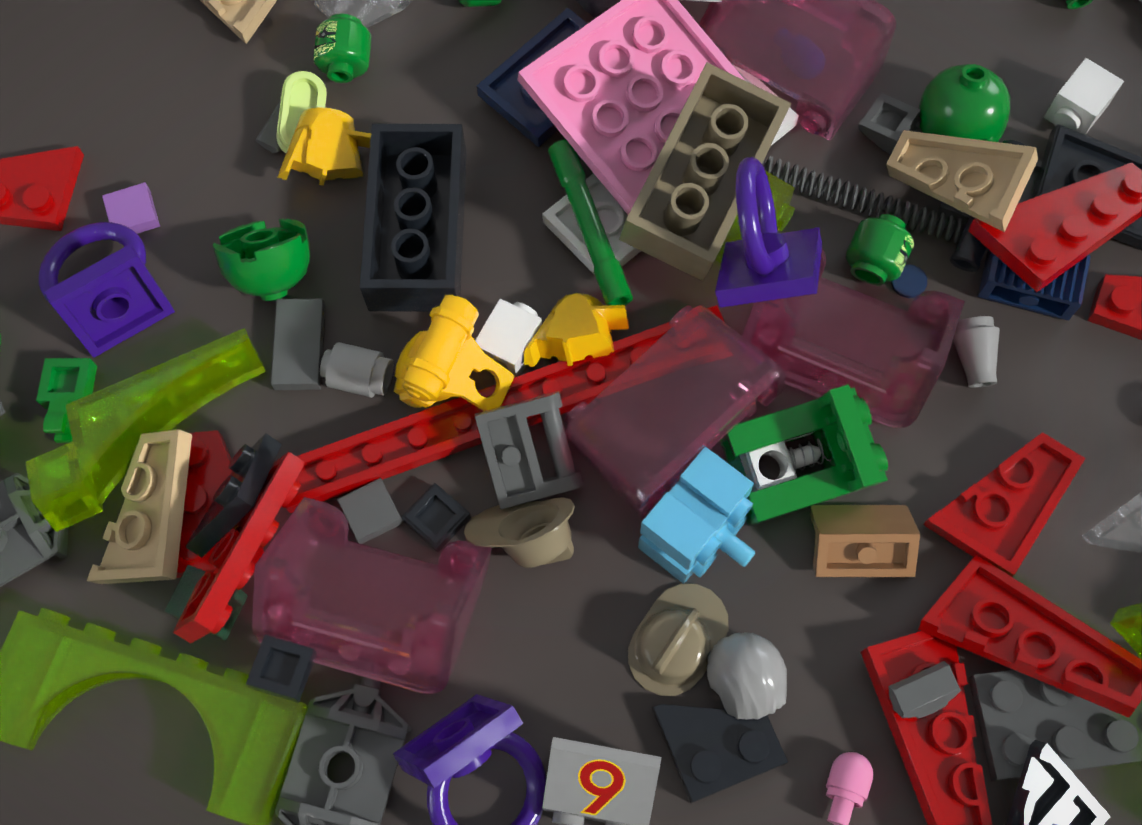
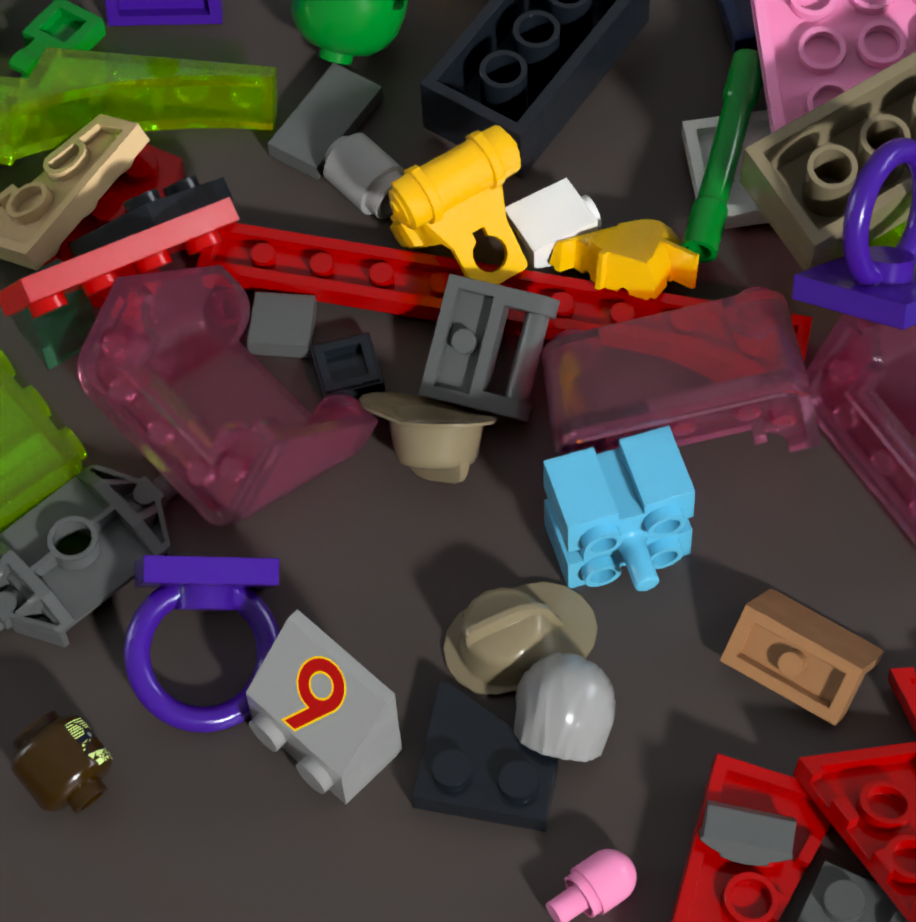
camera: 35 degrees right, 10 degrees down
black tile [246,635,317,703] -> none
green brick [718,384,888,526] -> none

